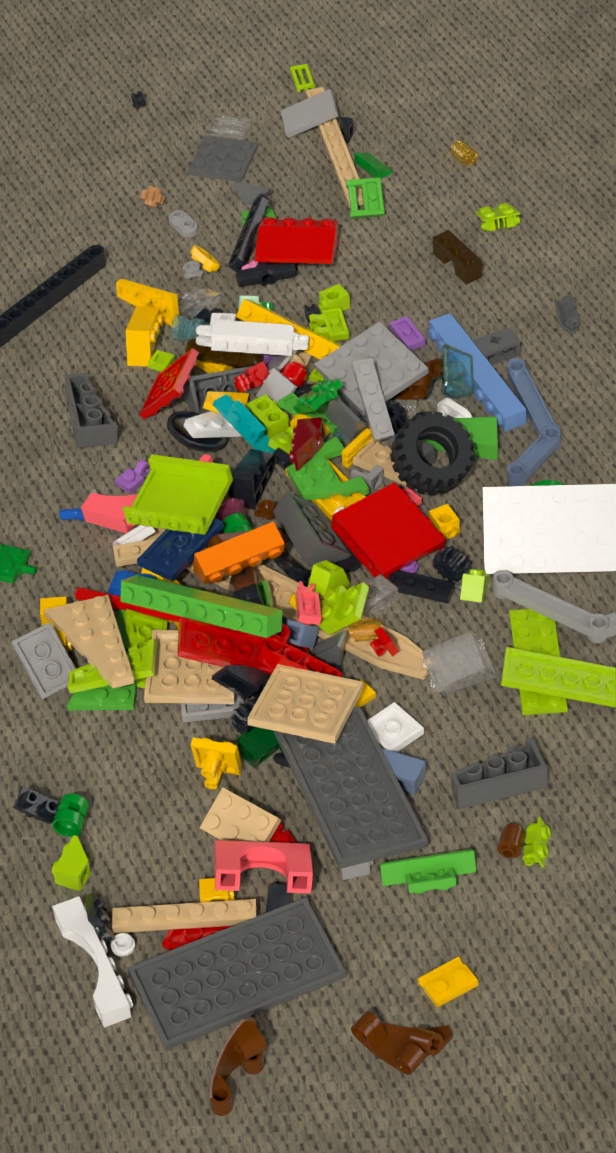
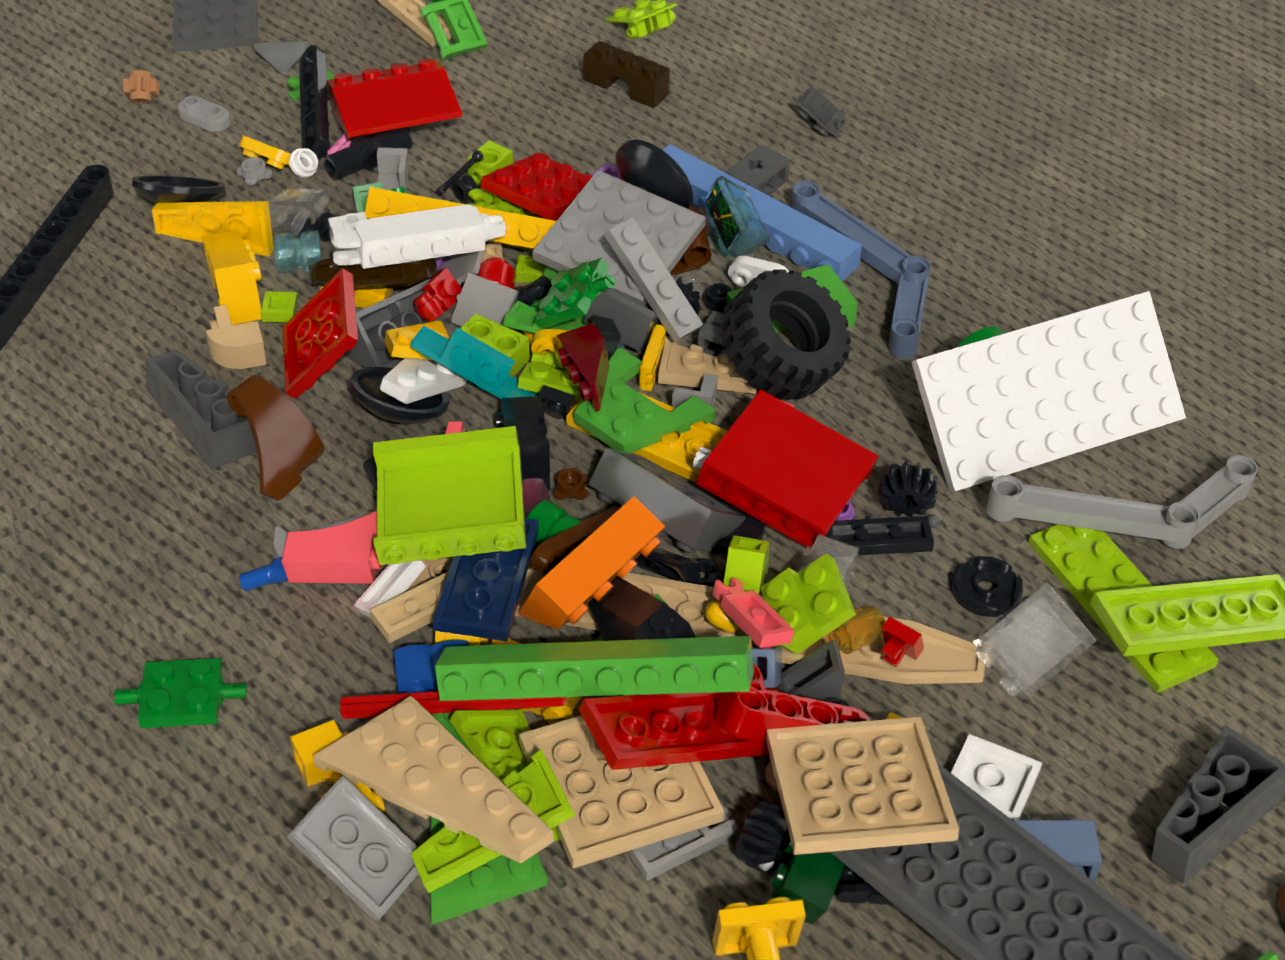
camera: 30 degrees left, 0 degrees up
medium lavender plate [115,459,150,494] -> none
black slope [211,665,271,699] -> none
yellow brick [429,504,460,539] -> none
slope [460,569,491,603] -> none
none -> black dish [132,175,225,203]
none -> tan brick [205,305,267,369]
none -> reddish brown panel [227,375,324,501]
none -> white plate [289,149,318,178]
none -> light grey panel [377,148,409,190]
none -> black hinge [435,151,484,197]
none -> red plate [481,153,593,220]
none -> black slope [591,315,621,360]
none -> black dish [615,140,693,209]
none -> black tile [951,556,1023,617]

